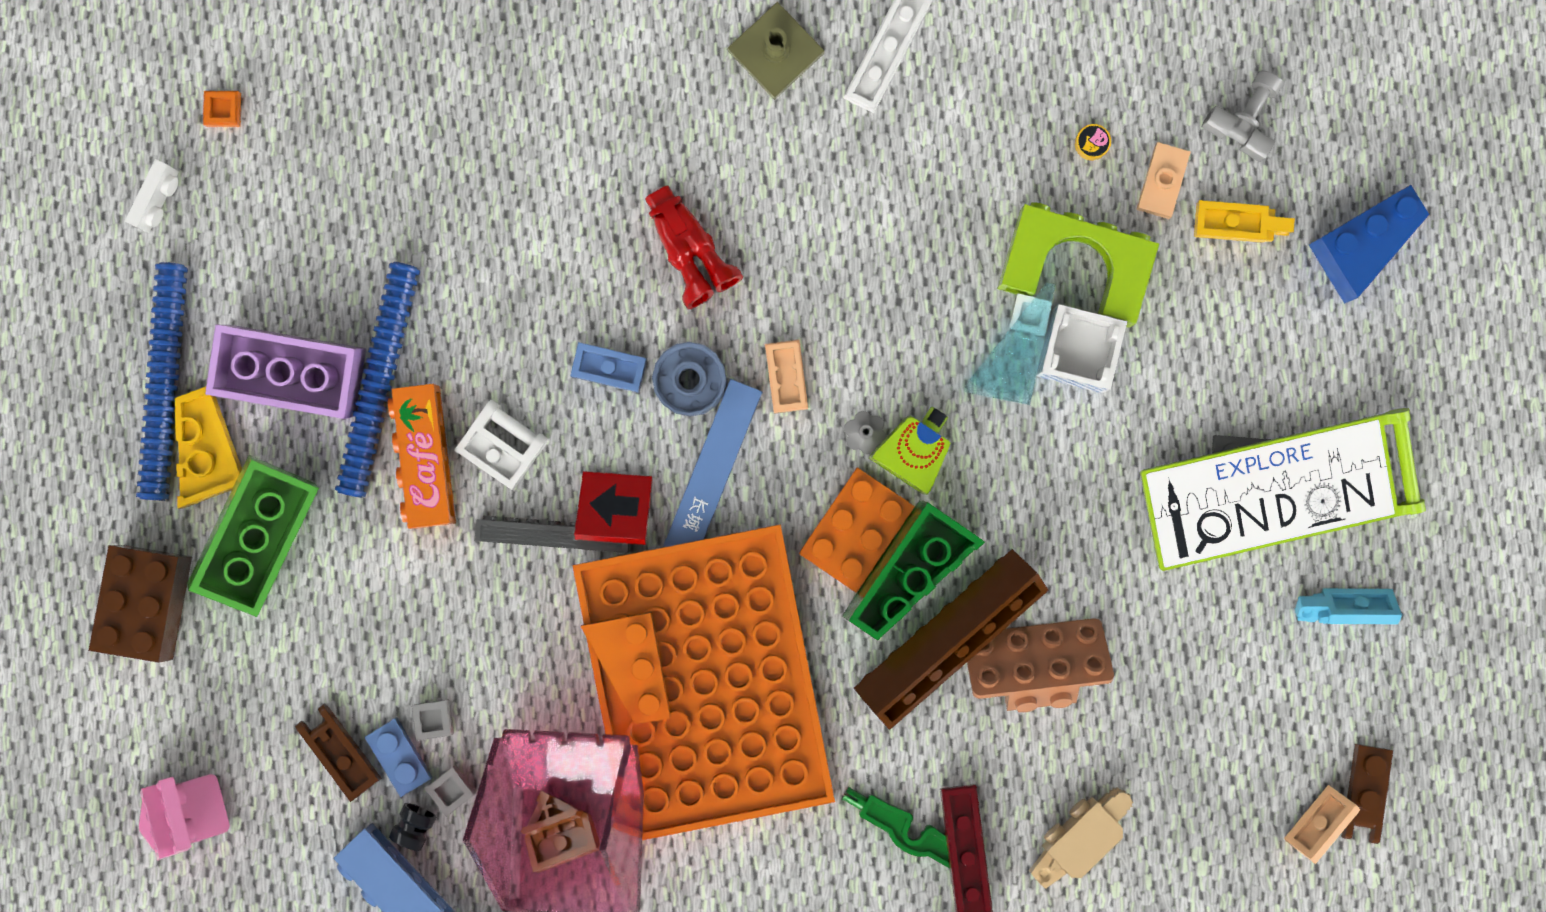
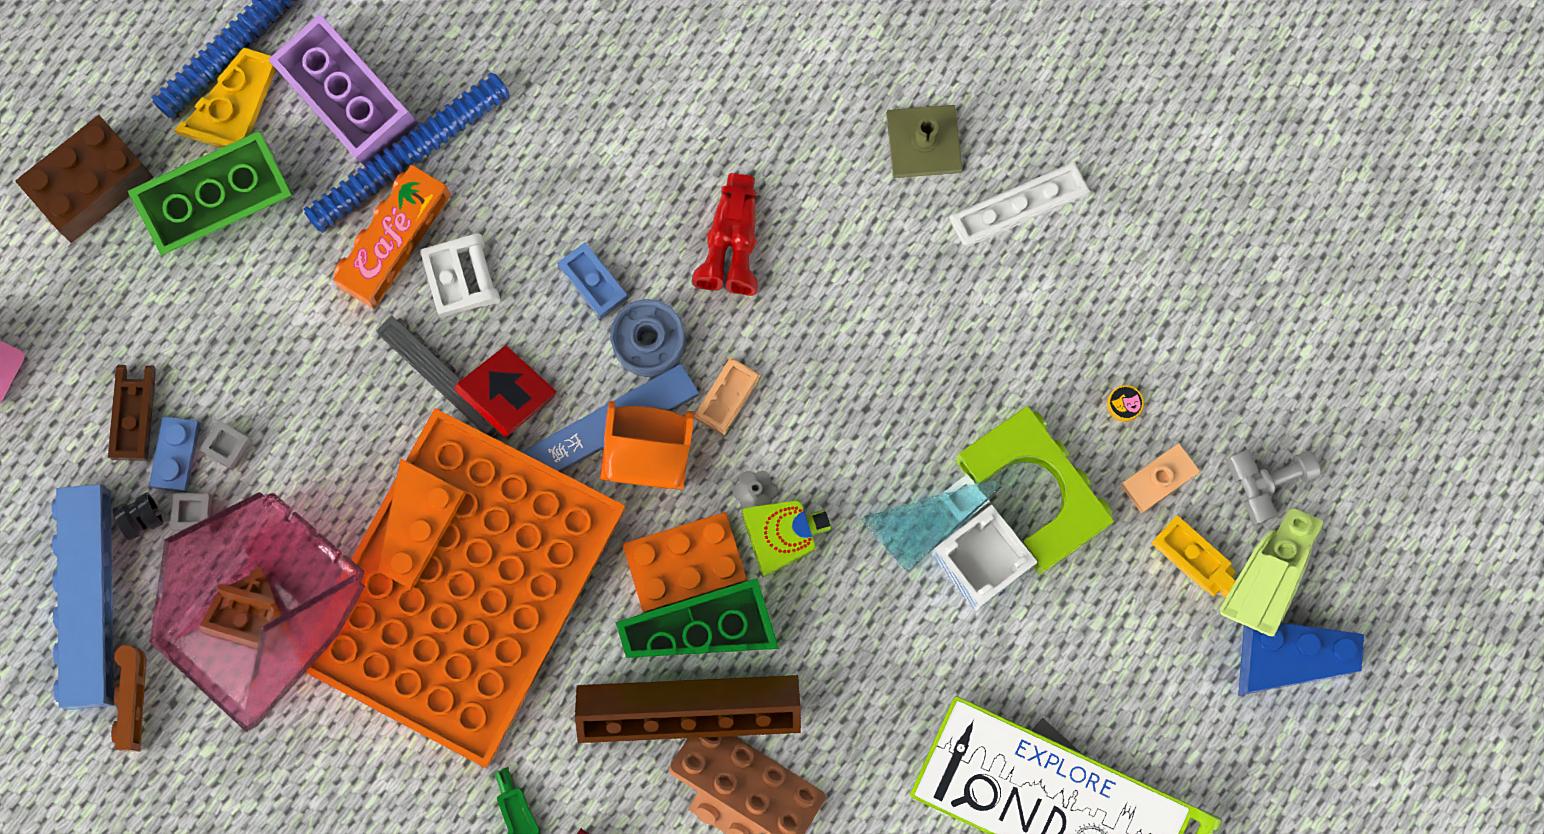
camera: 35 degrees right, 10 degrees down
none -> orange piece [600,401,694,490]
none -> yellowish green piece [1220,508,1323,636]

